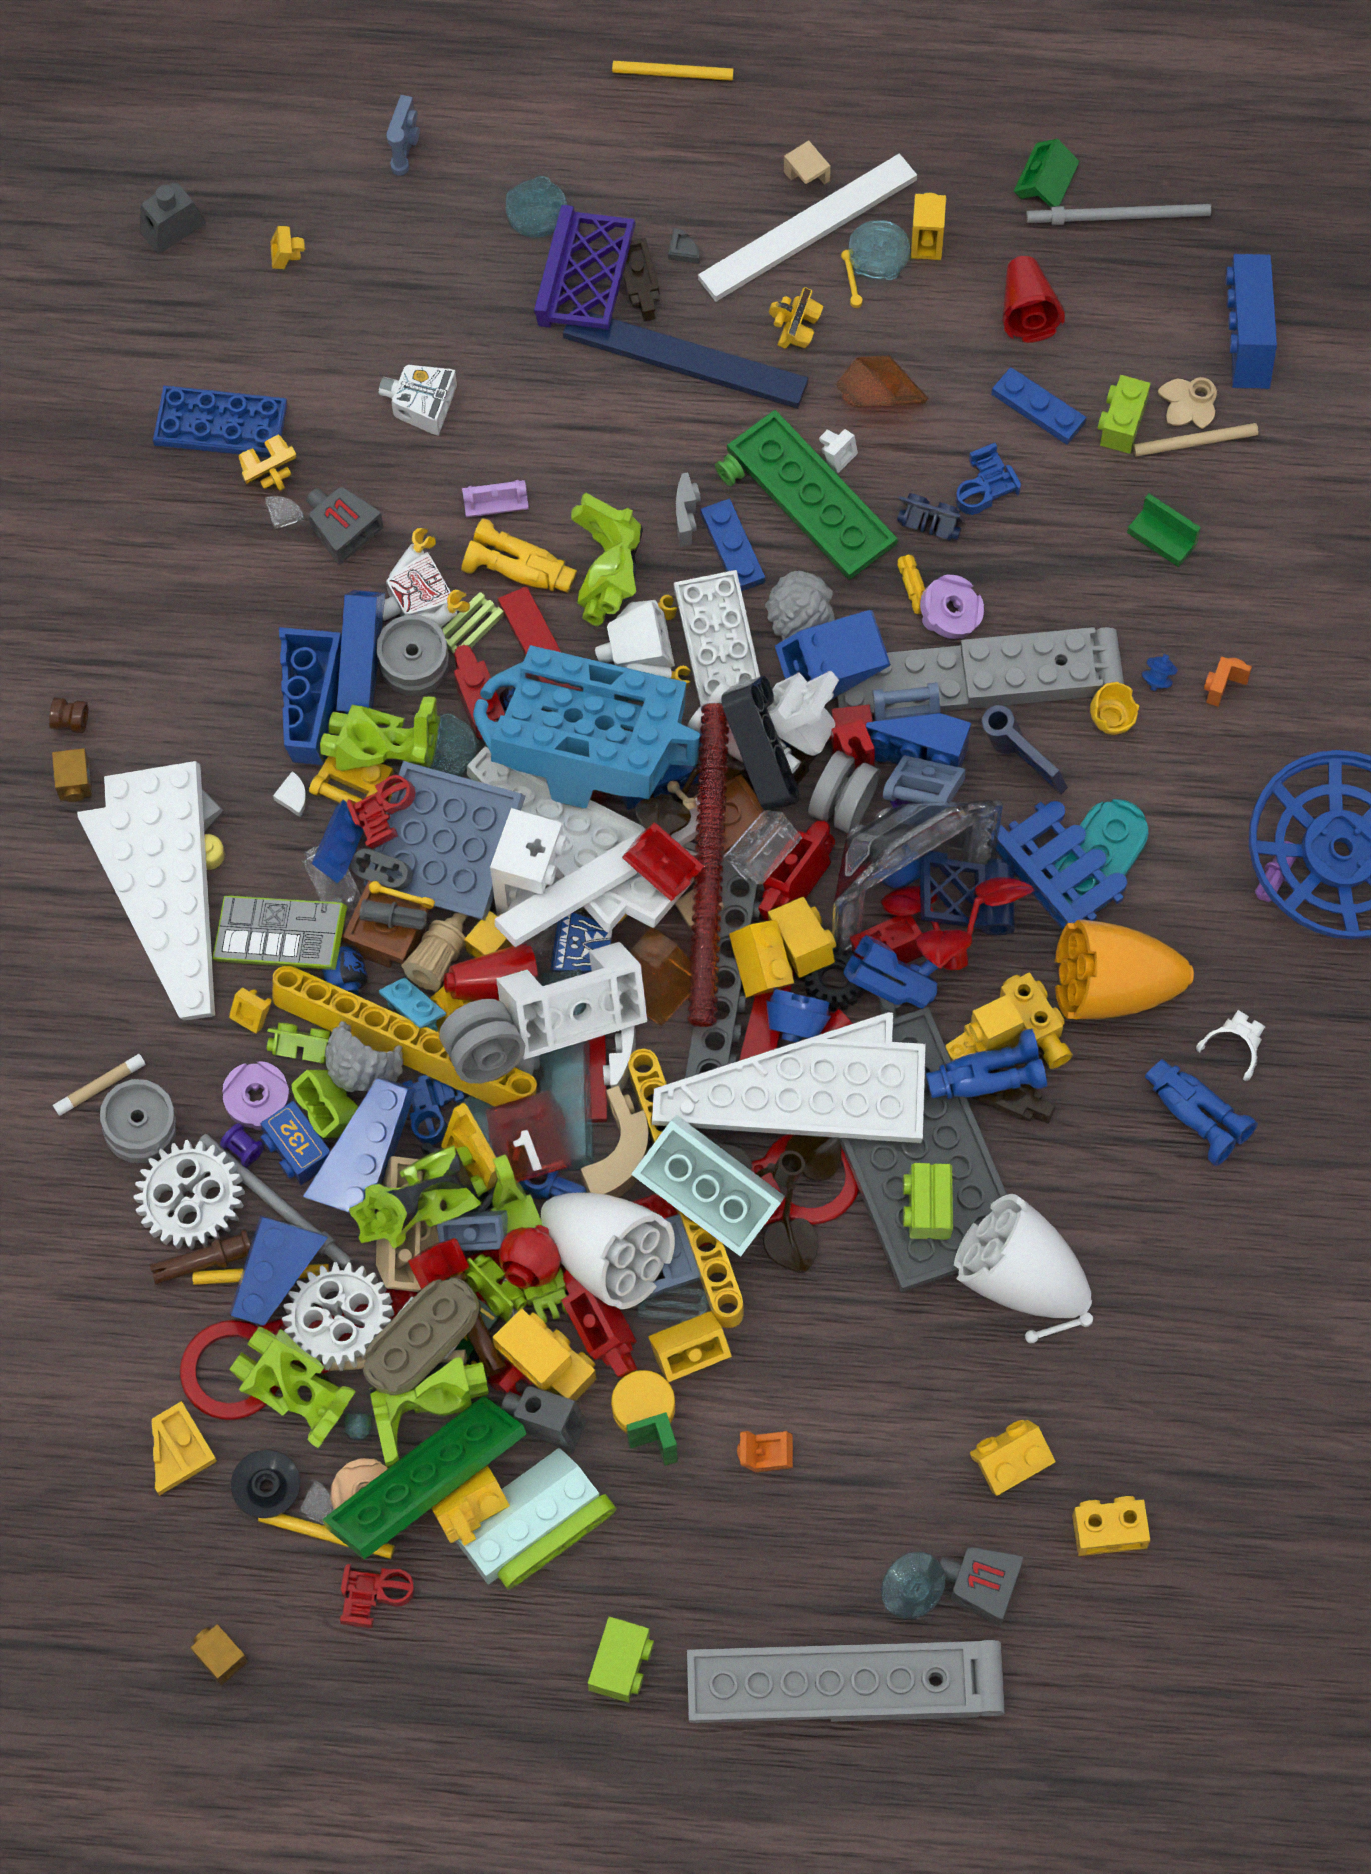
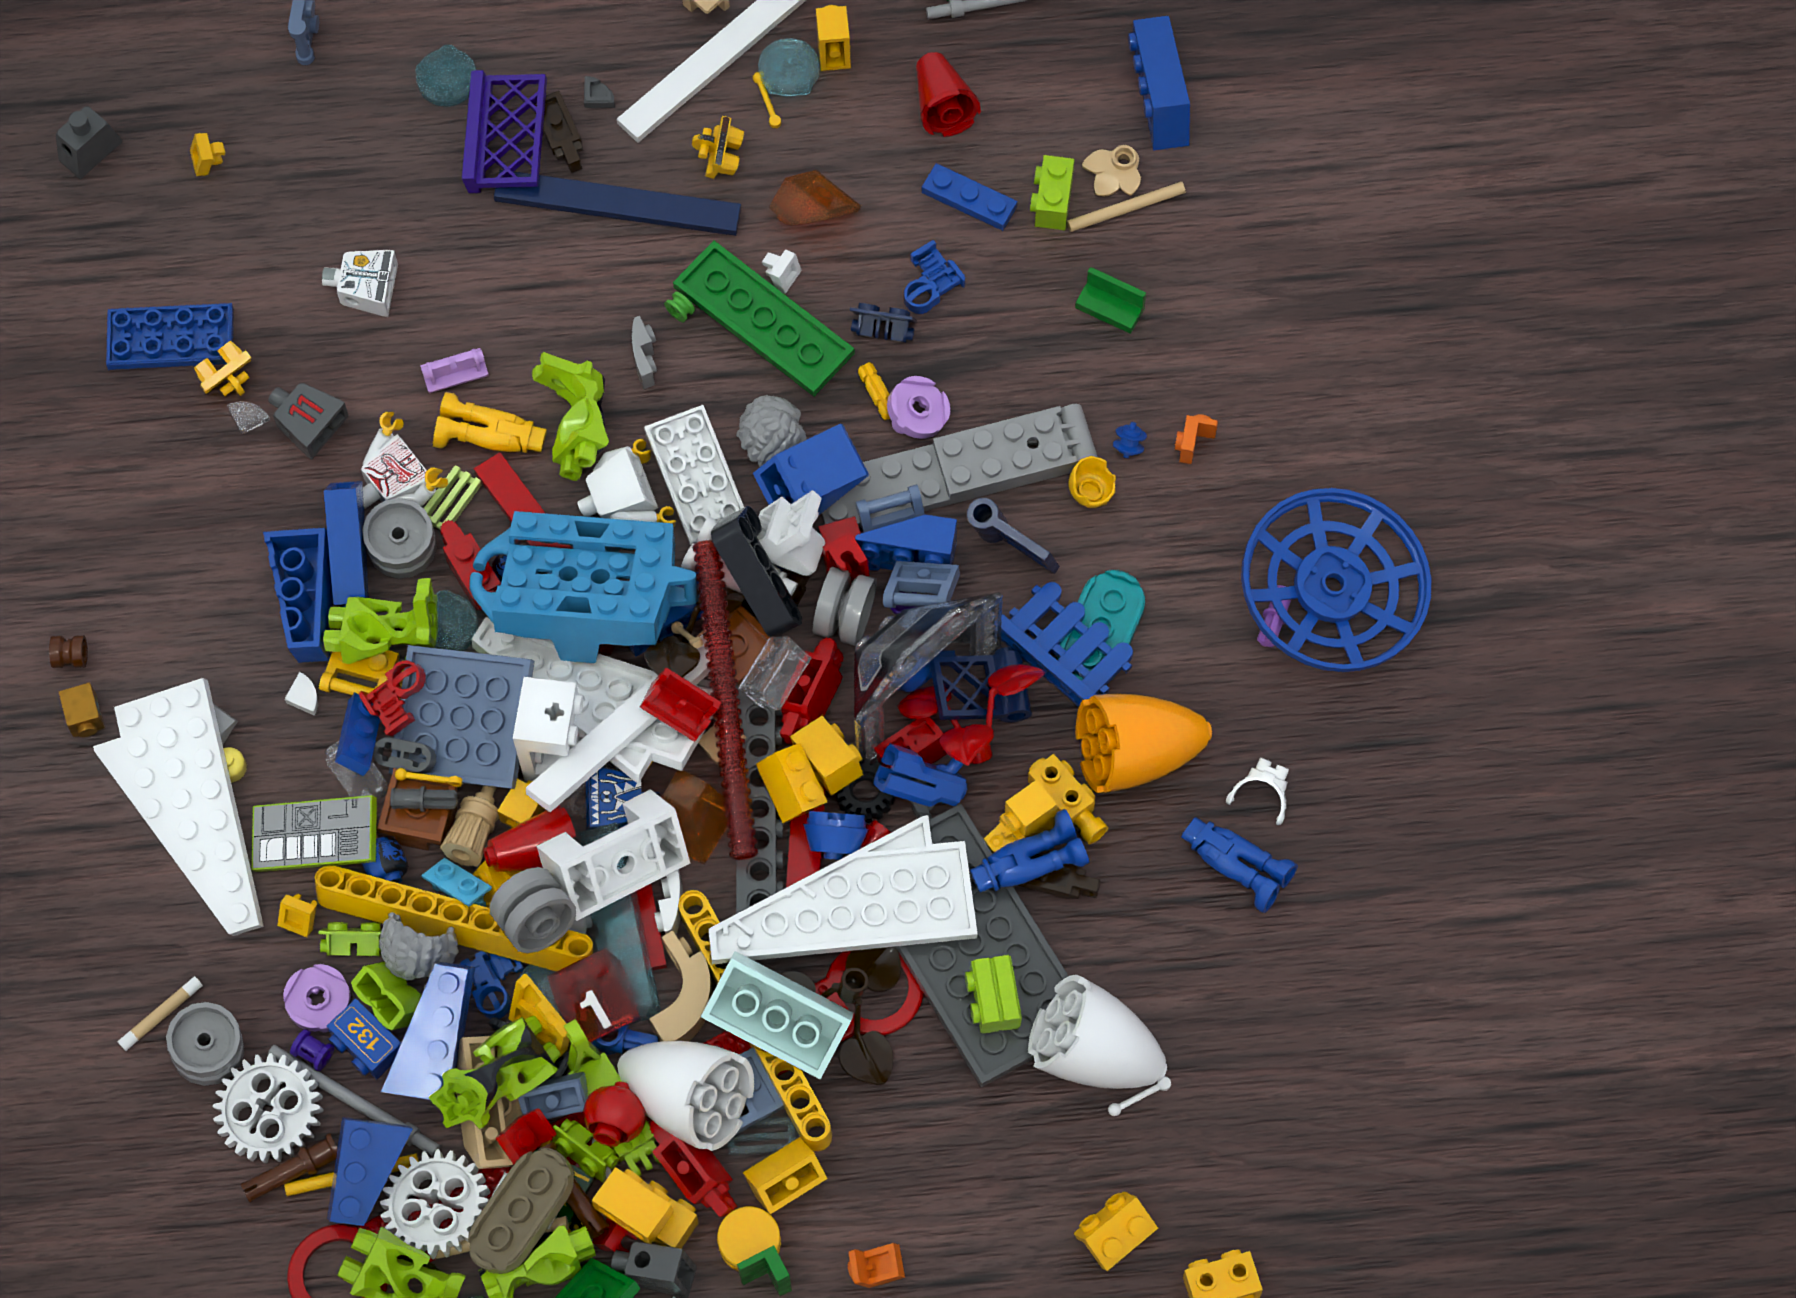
camera: 10 degrees left, 0 degrees up
blue plate [700,498,765,592] -> none

